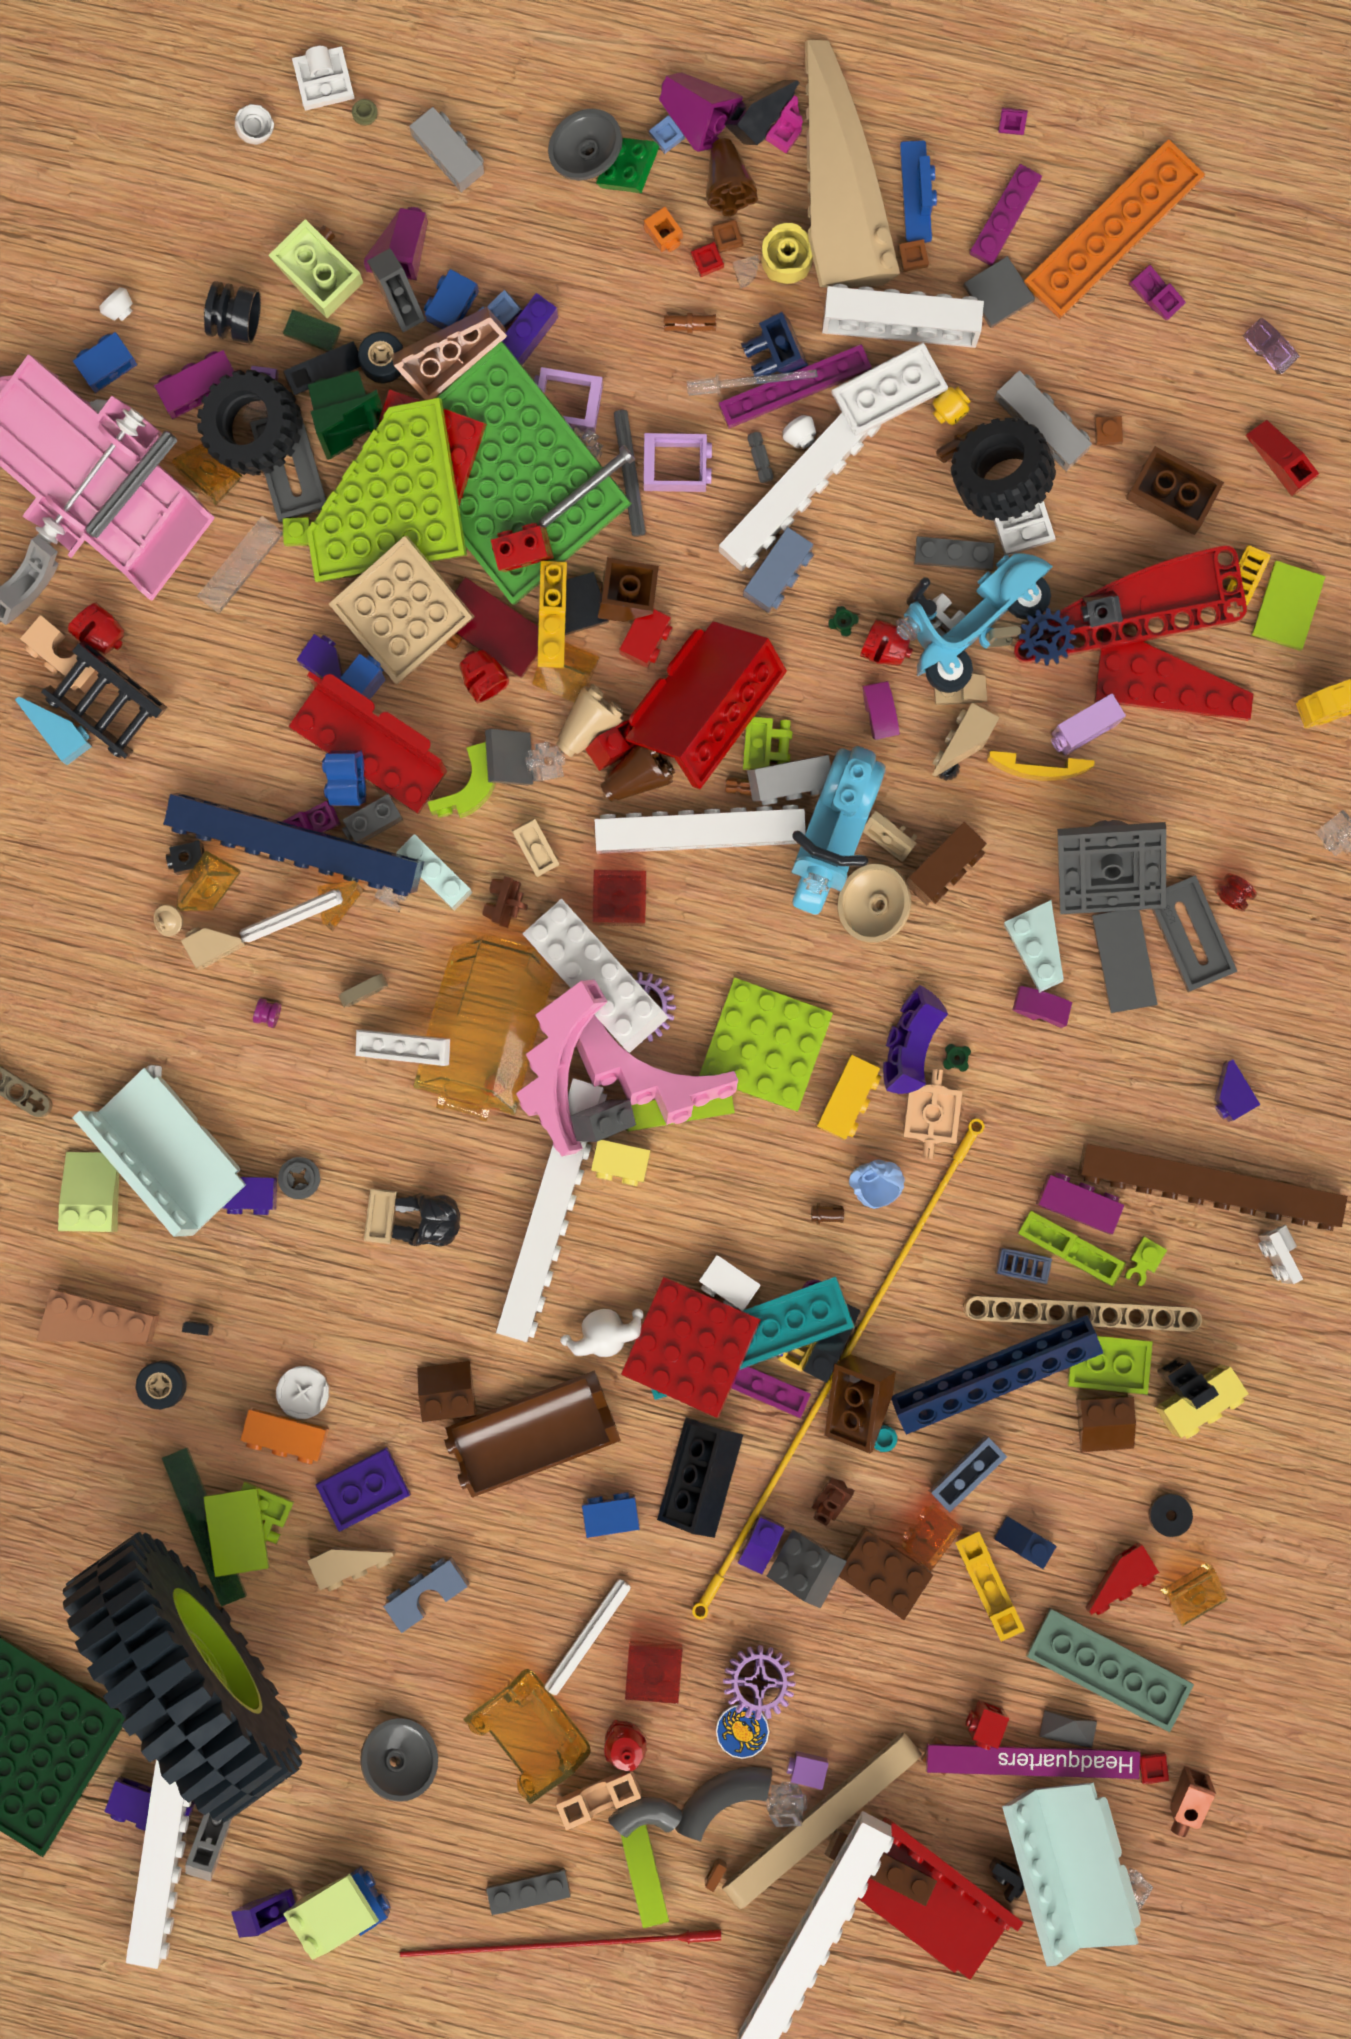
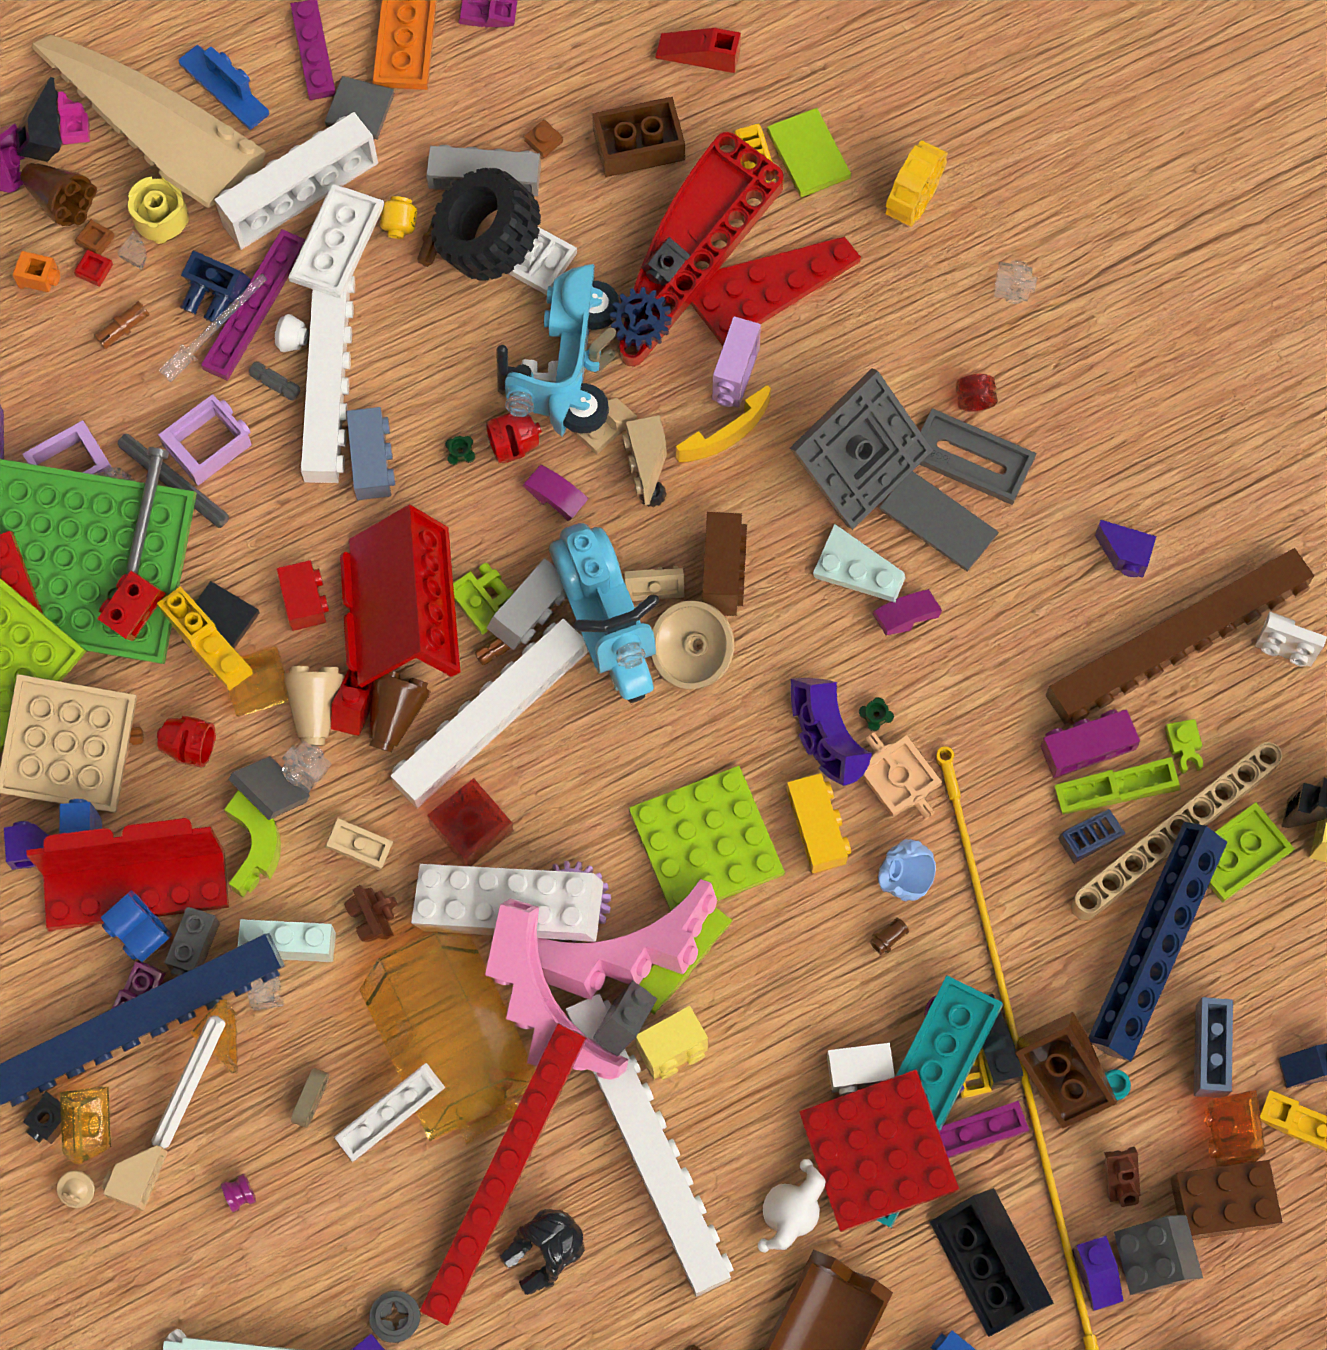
camera: 40 degrees left, 15 degrees down
tan tile [364,1189,397,1244] -> none
dark red tile [455,577,538,679] -> none
reddish brown slope [598,557,659,622] -> none
dark orange plate [898,239,929,272] -> none
dark grey plate [914,537,995,571] -> none
reddish brown slope [1076,1395,1136,1452] -> none
none -> red plate [420,1023,587,1326]

